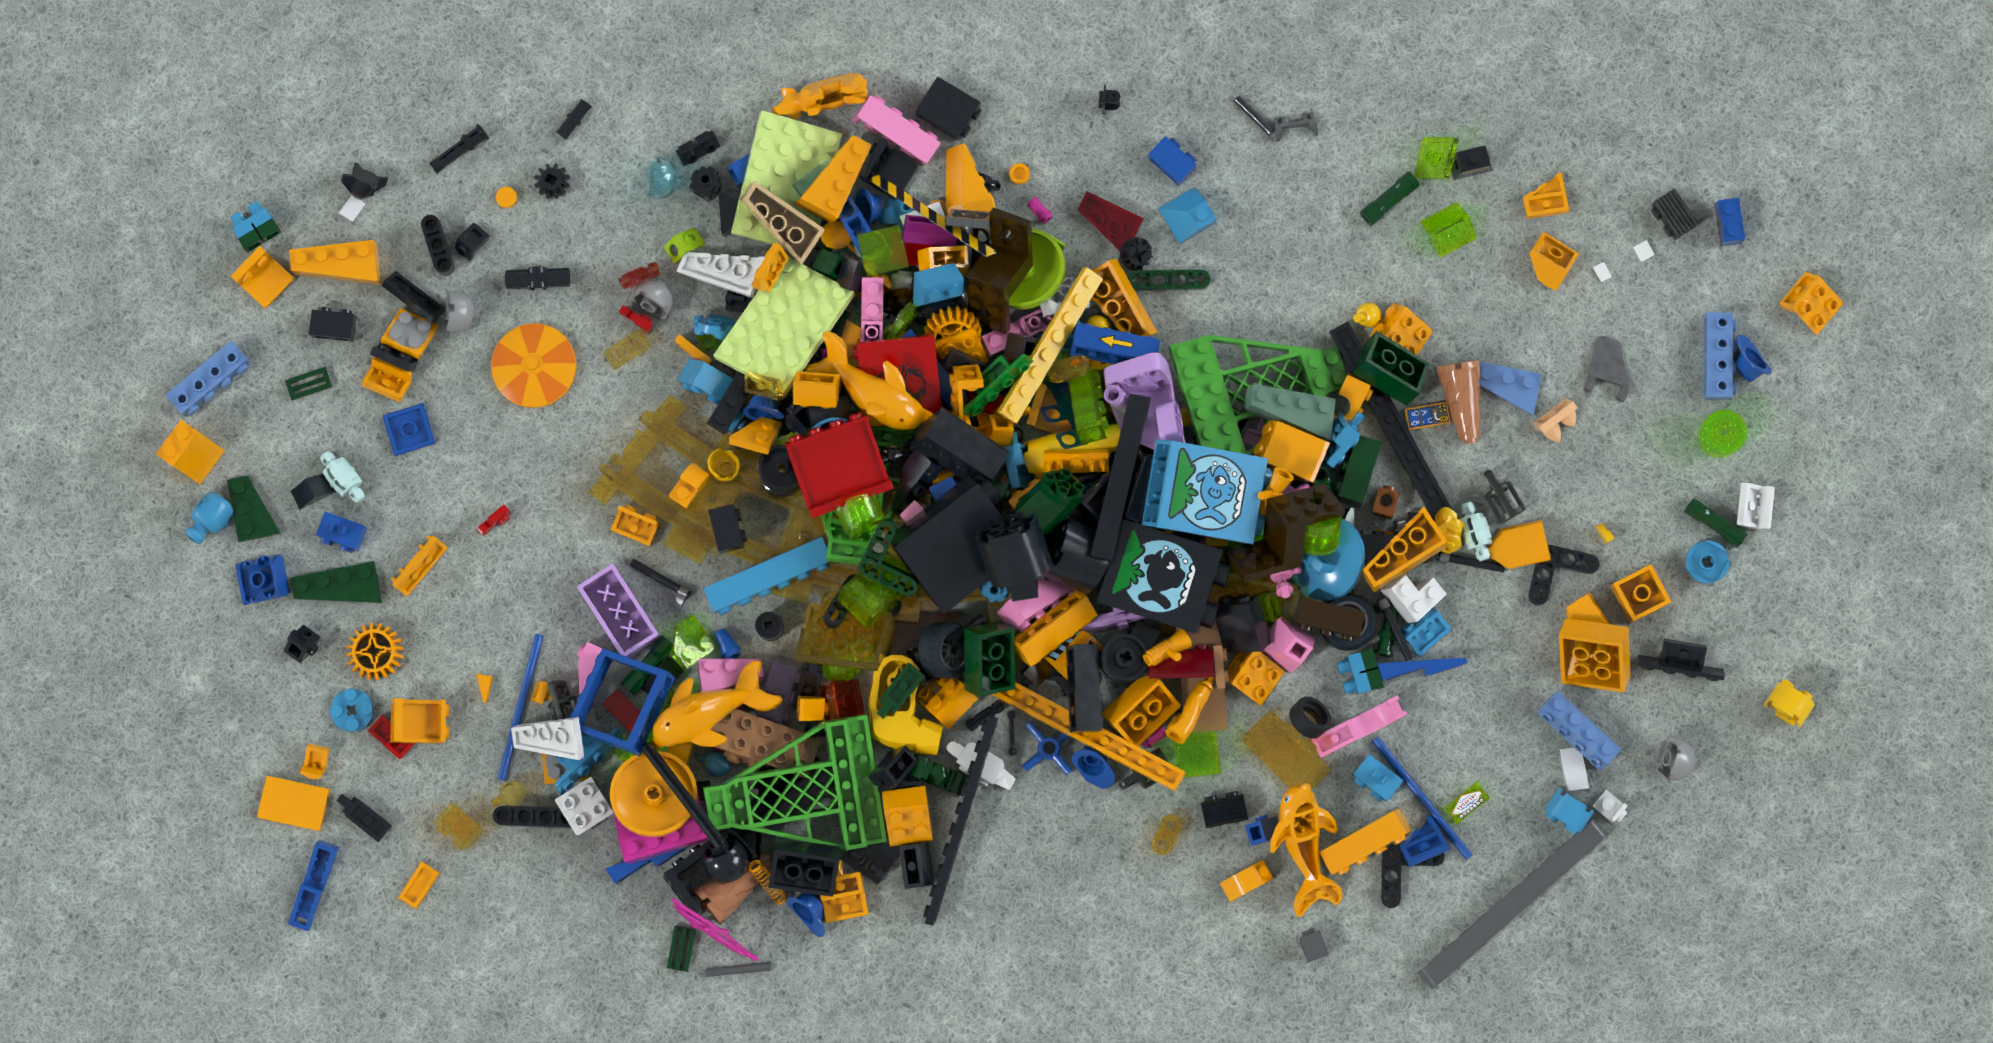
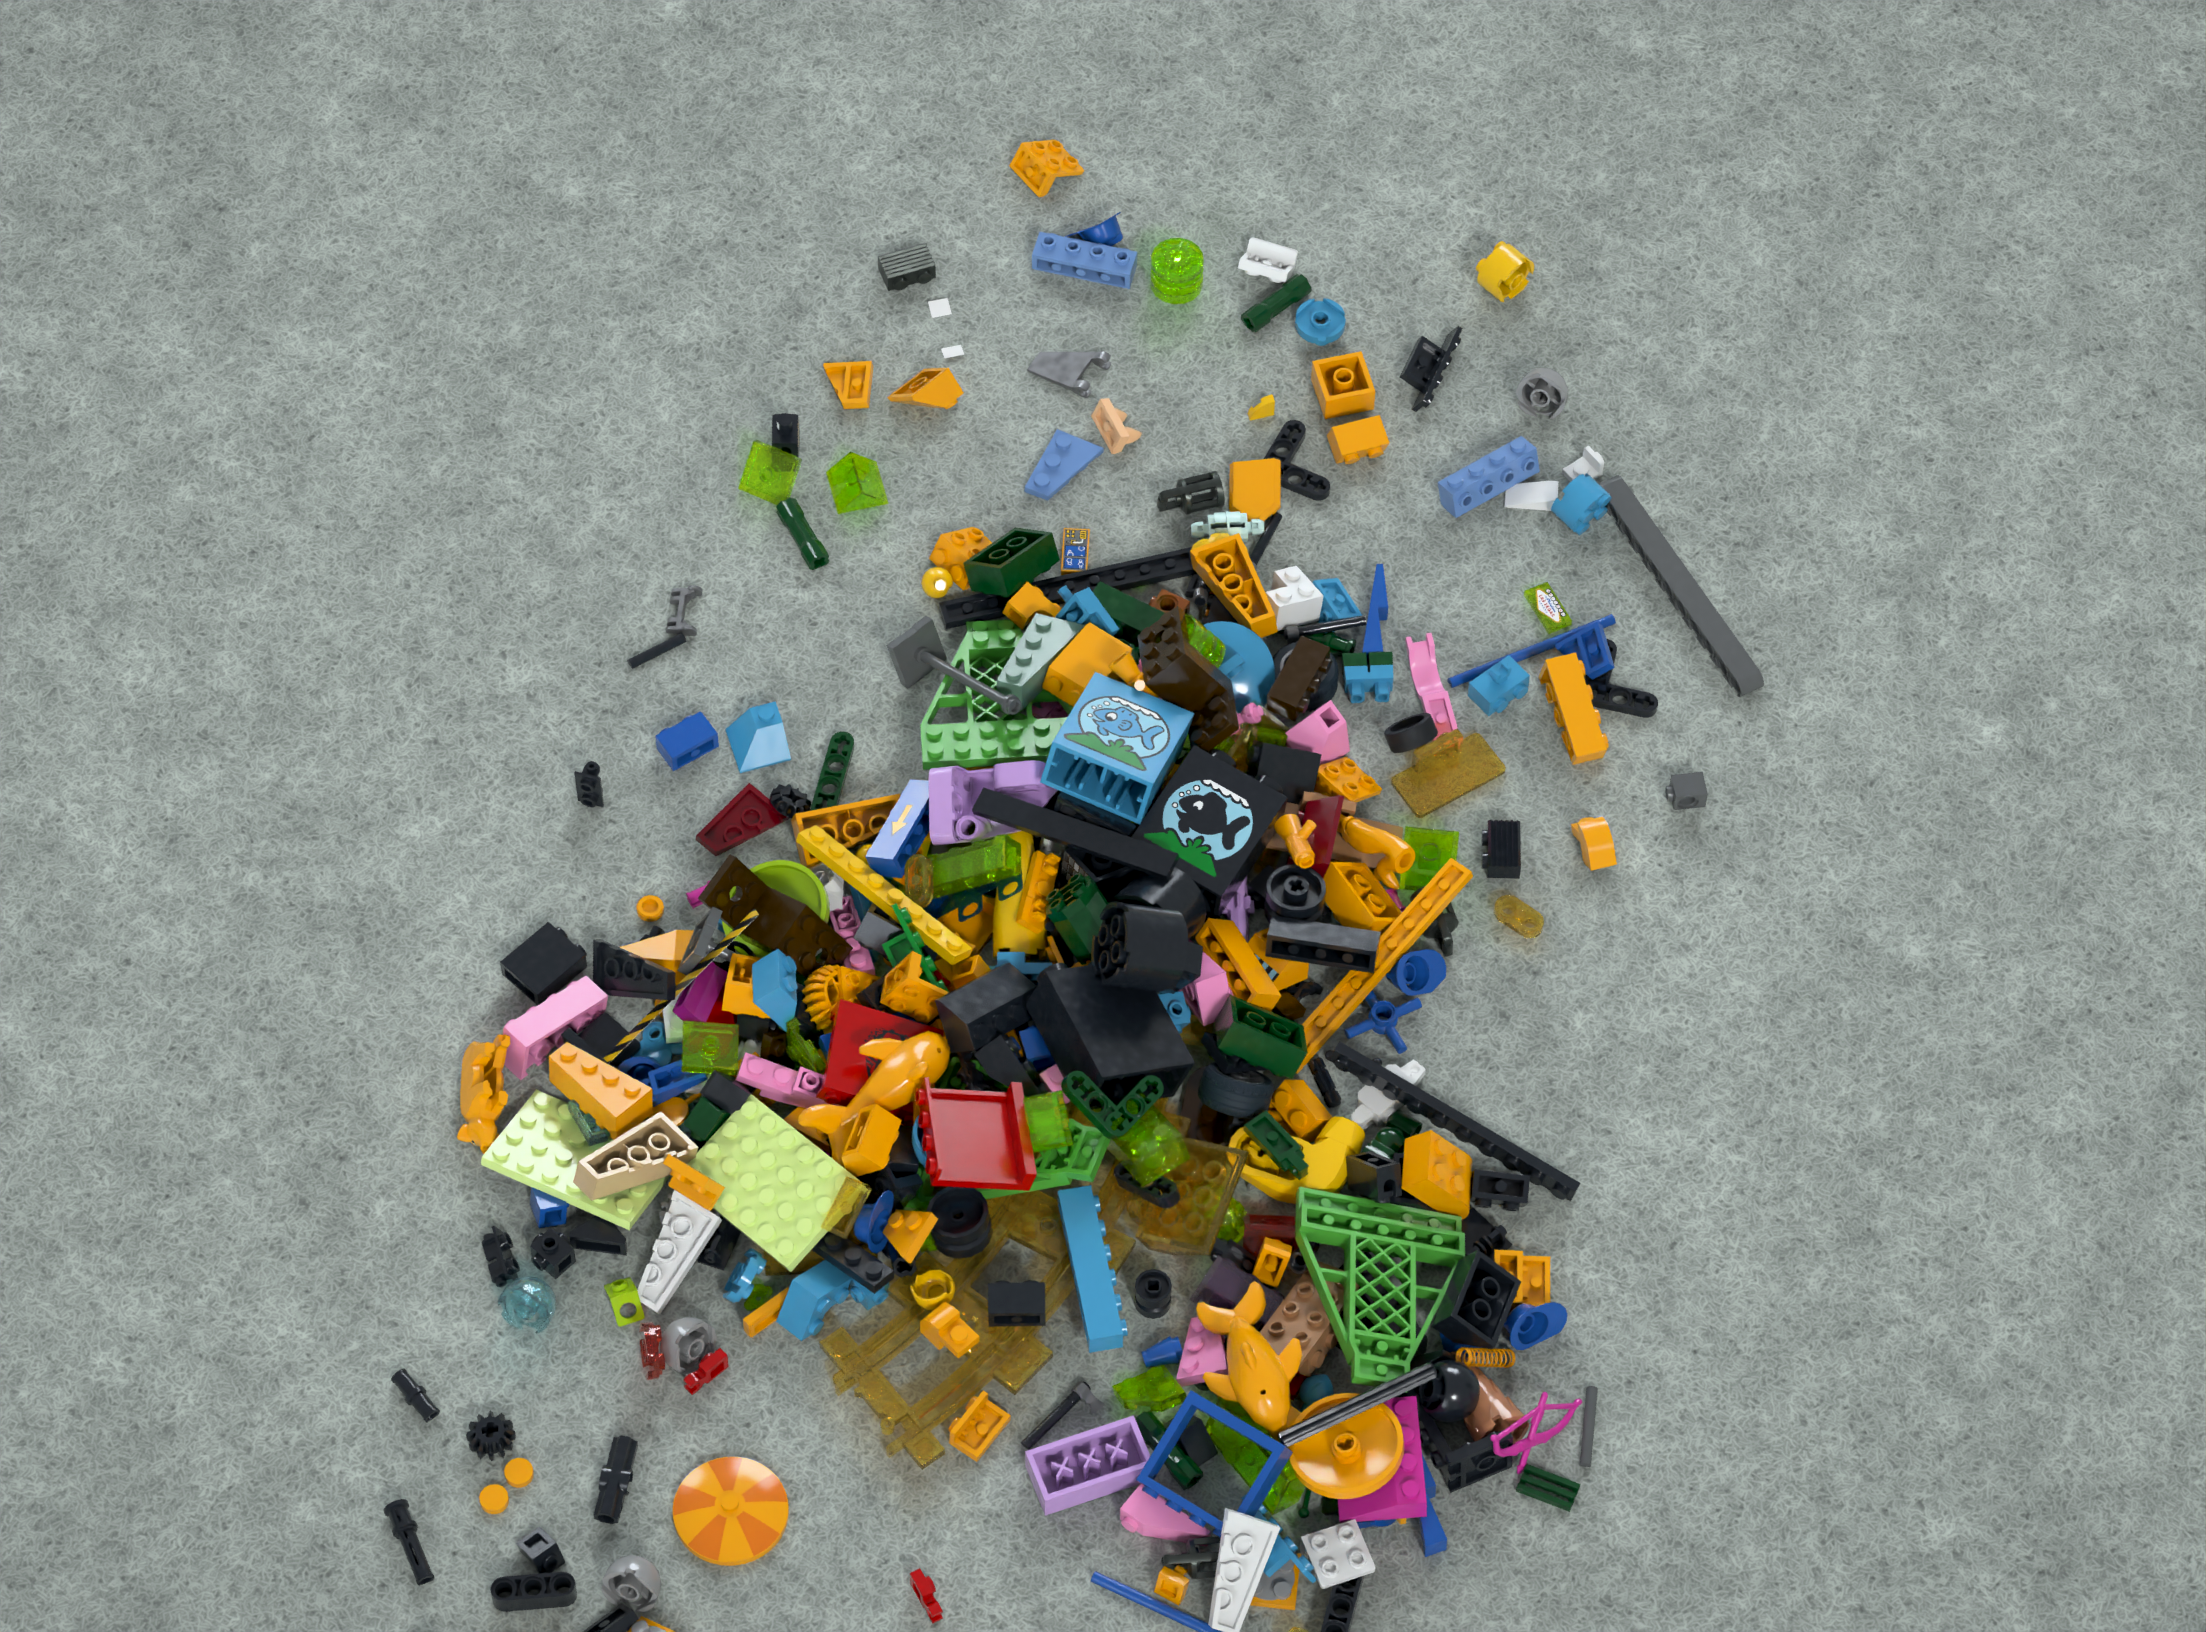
camera: 85 degrees left, 25 degrees down
red tile [602,689,640,732] -> none
clear yellow slope [604,329,653,370] -> none
blue brick [1245,815,1279,846] -> none
light orange animal [1269,783,1343,918] -> none
nougat cone [1437,360,1481,444] -> none
light orange slope [1559,618,1631,693] -> none
blue brick [1714,198,1745,246] -> none
none -> light orange tile [504,1458,534,1488]
none -> black wing [593,939,676,1000]
none -> dark grey tile [886,616,1021,715]

